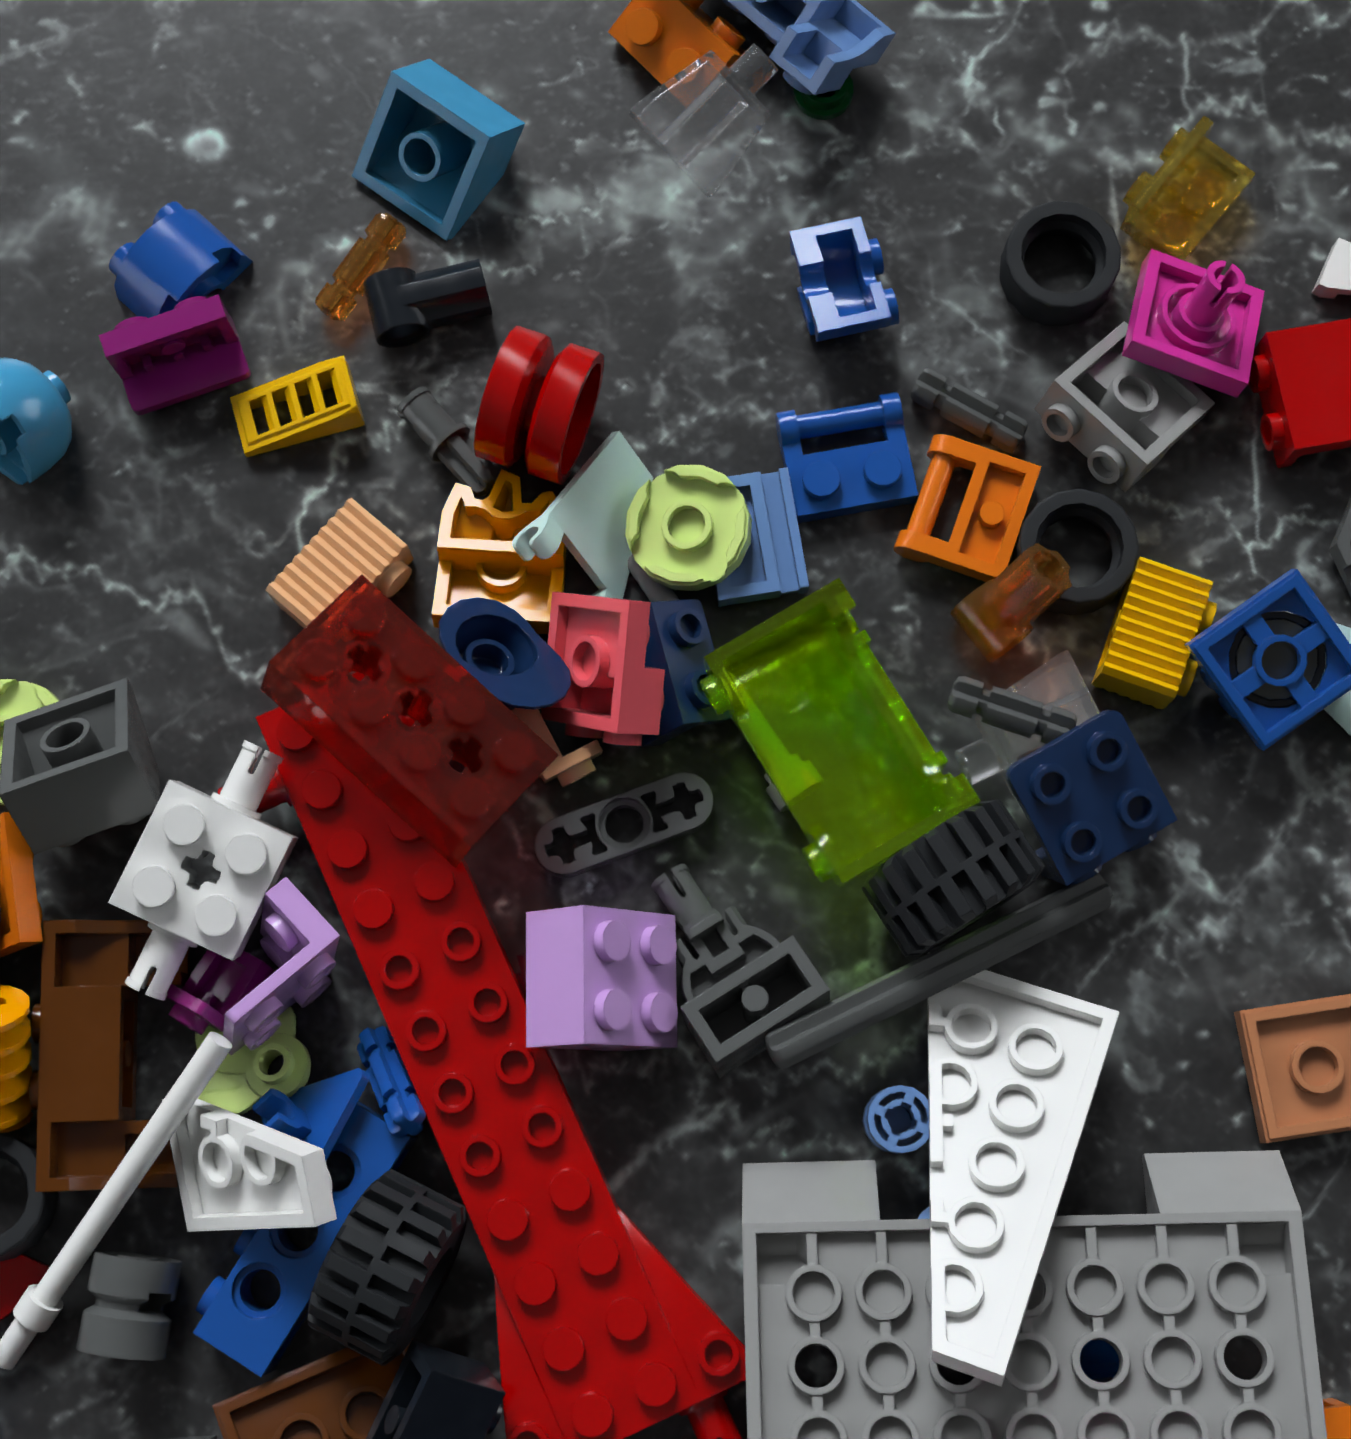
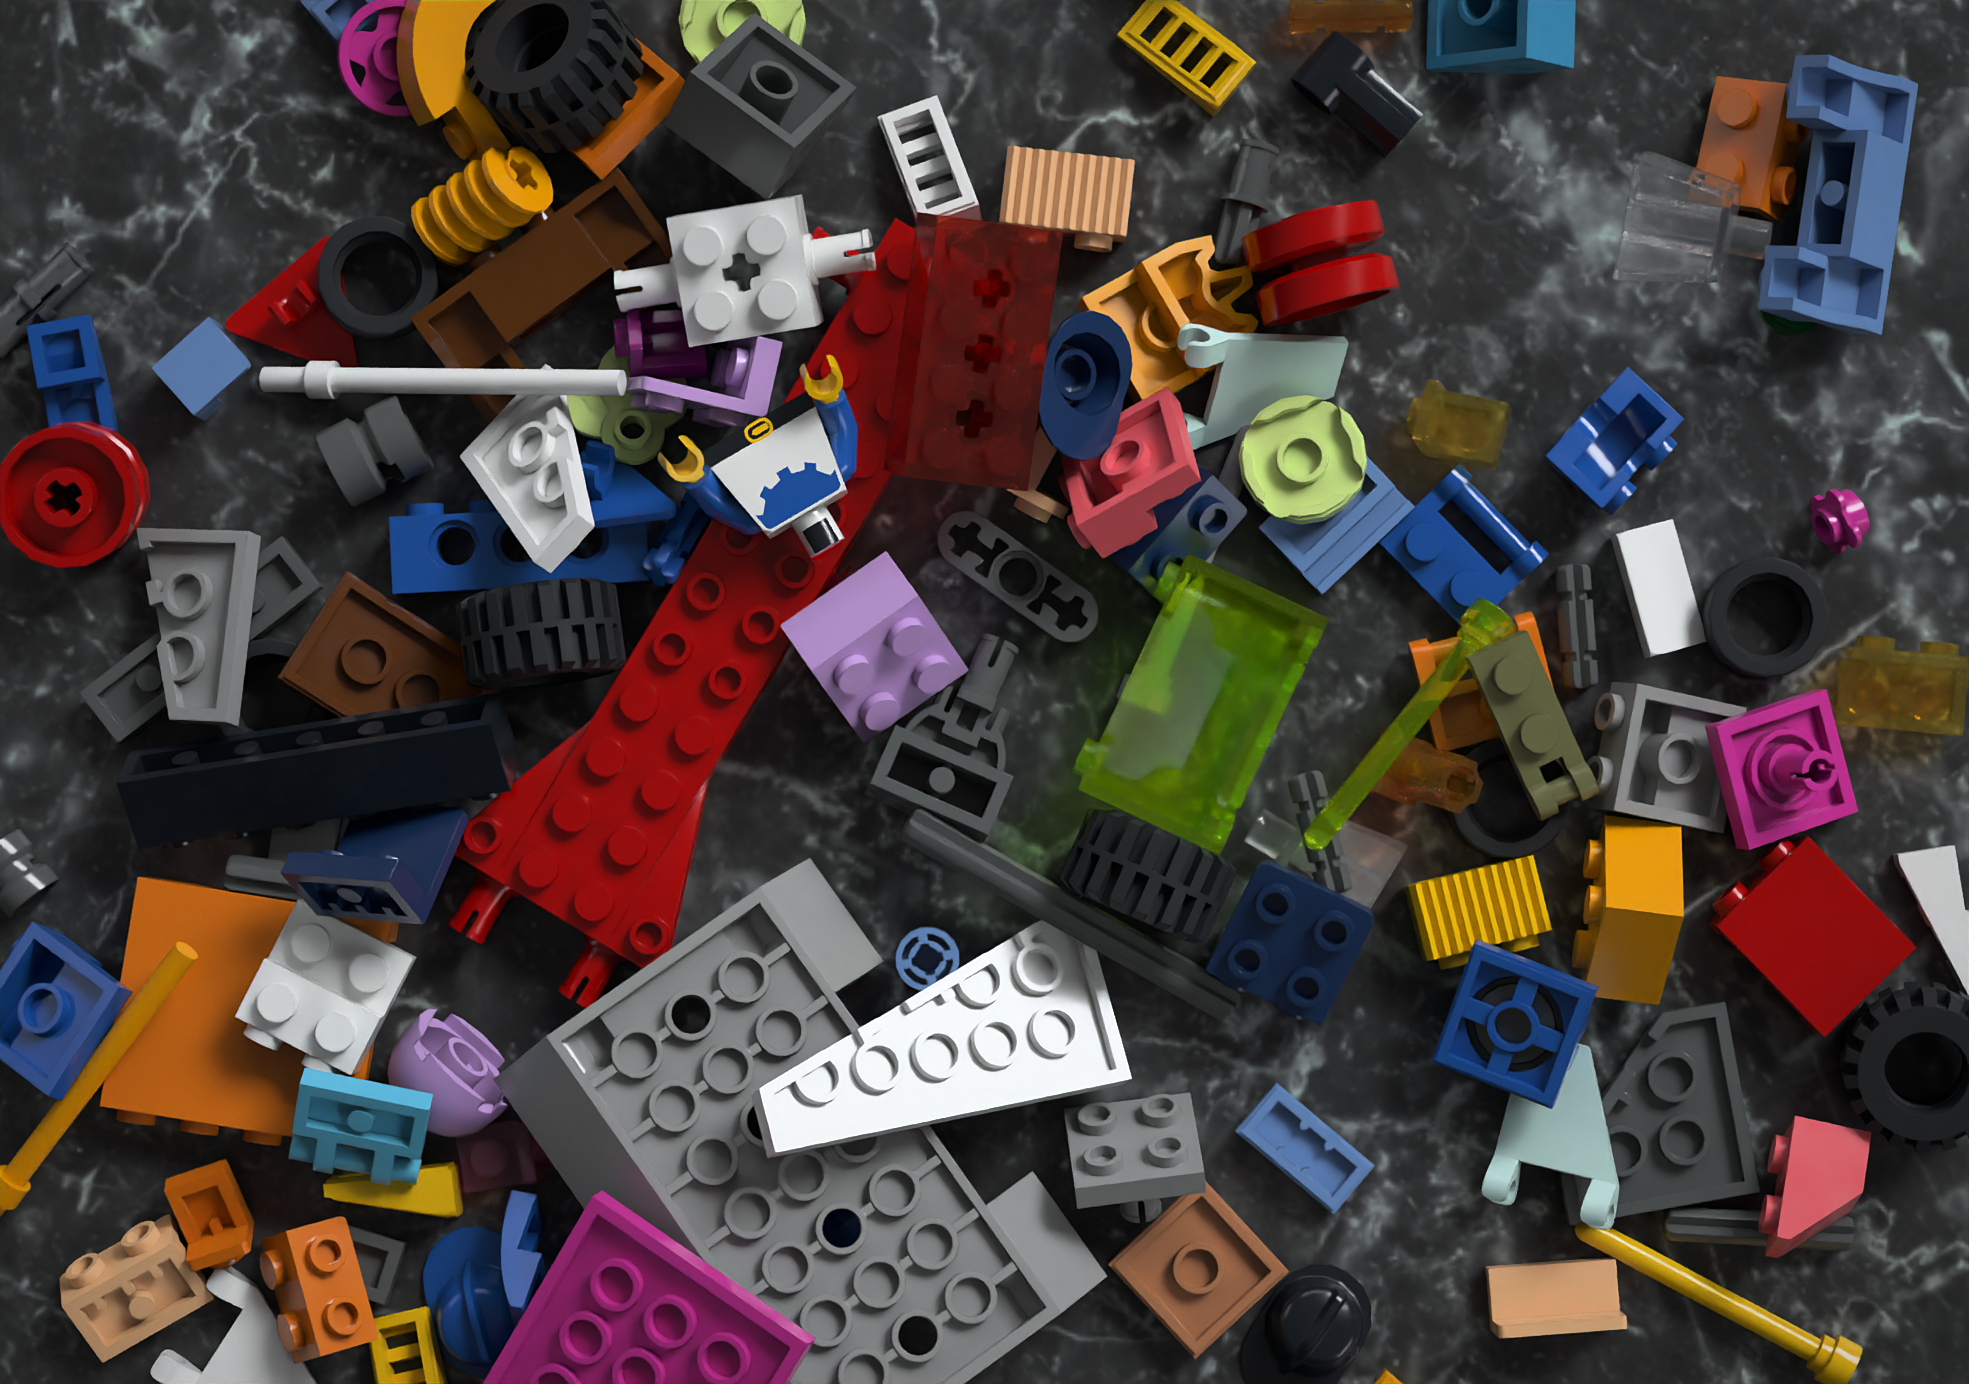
camera: 55 degrees right, 10 degrees up
none -> torso [658,355,858,558]
none -> white slope [878,95,982,241]
none -> light grey plate [1064,1092,1206,1223]
none -> medium blue plate [1234,1082,1375,1215]
none -> clear neon green piece [1304,598,1516,851]
none -> clear yellow bracket [1407,379,1512,470]
none -> olive plate [1464,630,1600,821]
none -> light orange brick [1572,815,1684,1005]
none -> white slope [1610,519,1707,658]
none -> dark pink plate [1810,489,1870,554]

